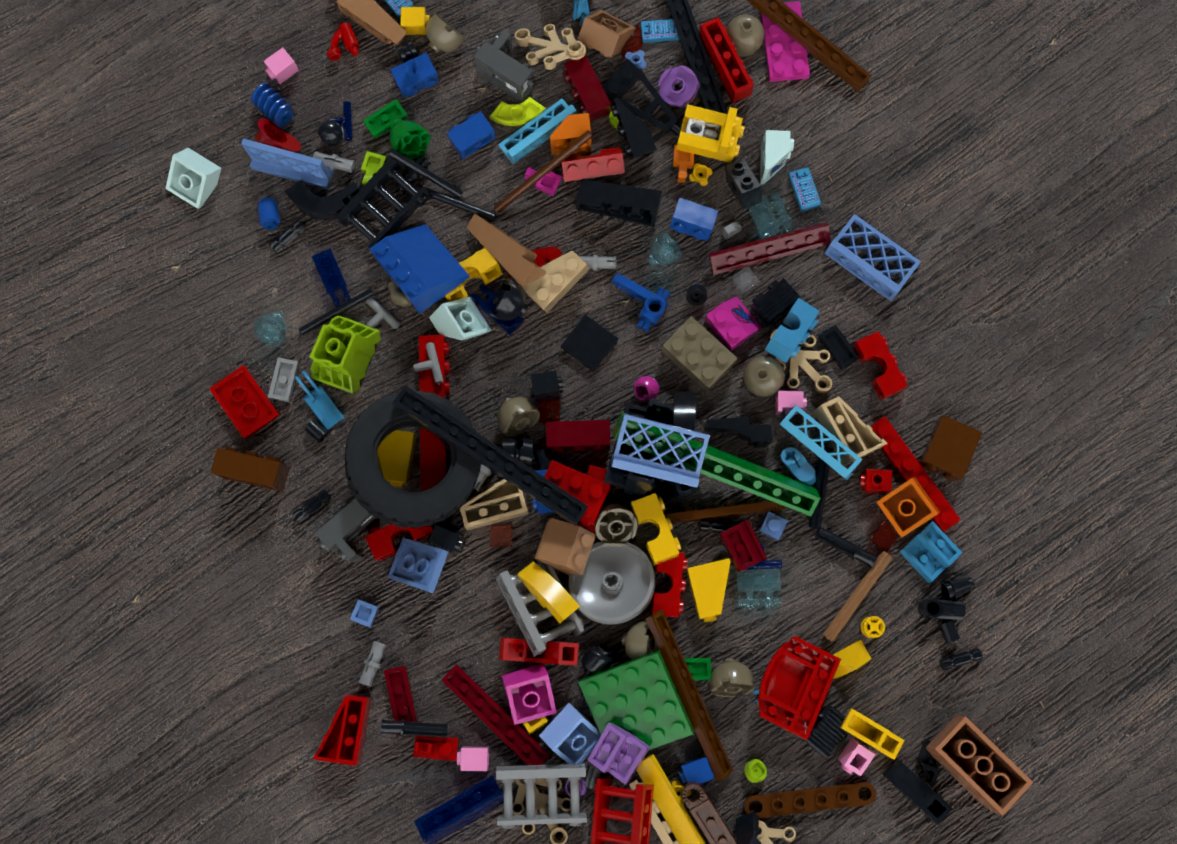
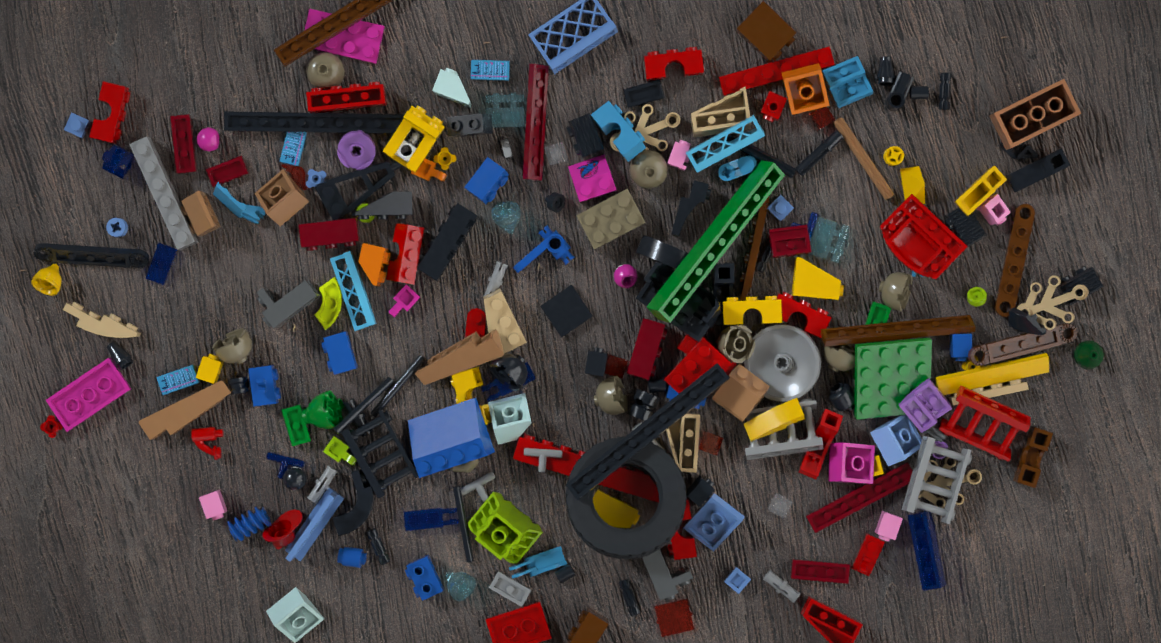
camera: 75 degrees left, 10 degrees up
black axle [381,719,448,738] -> none
reddish brown bar [494,130,593,213] -> none
tan plant [514,24,586,70] -> none
medium blue fence [610,414,710,488] -> none
none -> blue brick [405,555,444,601]
none -> clear red piece [655,599,694,637]
none -> clear plate [767,493,793,519]

